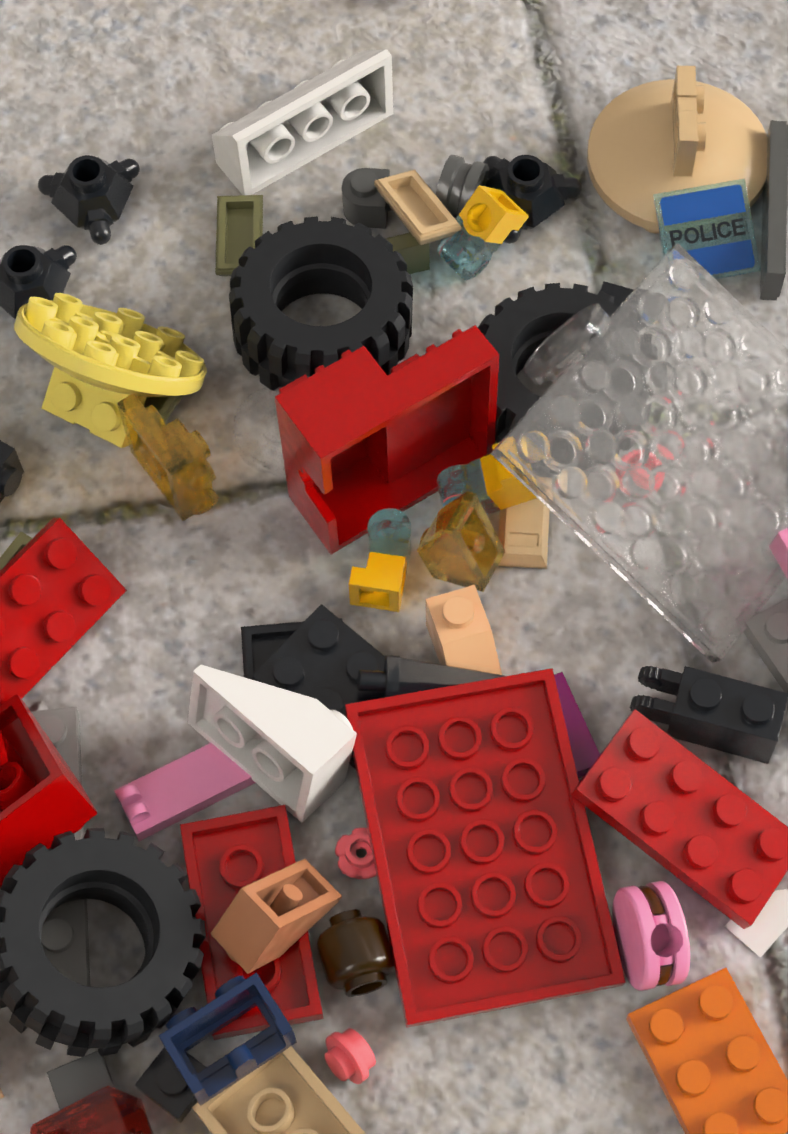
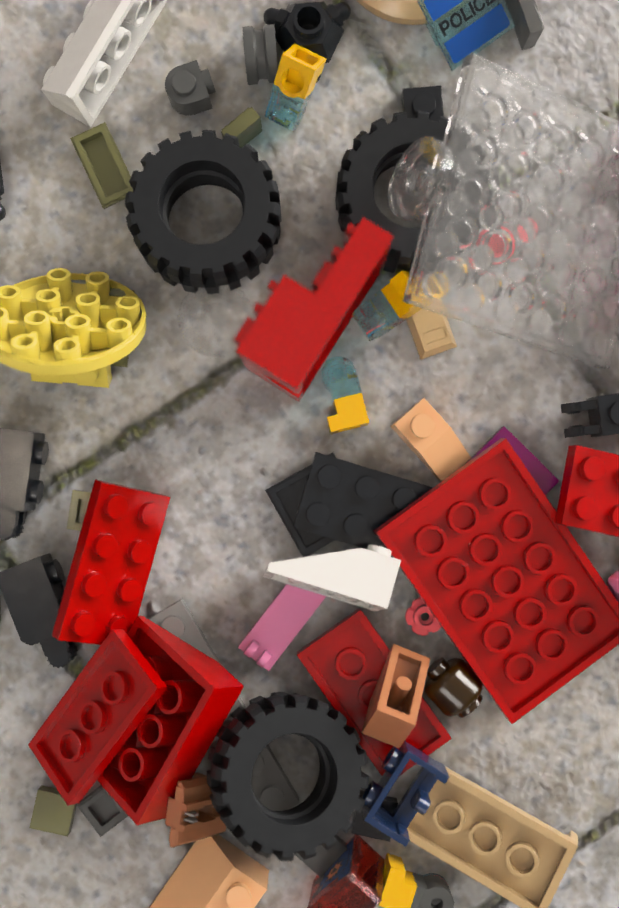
camera: 25 degrees left, 25 degrees up
clear yellow plate [117,394,219,521] -> none
coral plate [324,1028,376,1084] -> none
black bar [357,655,505,698] -> none
tan tile [374,170,461,245] -> none
clear yellow slope [417,491,506,592] -> none

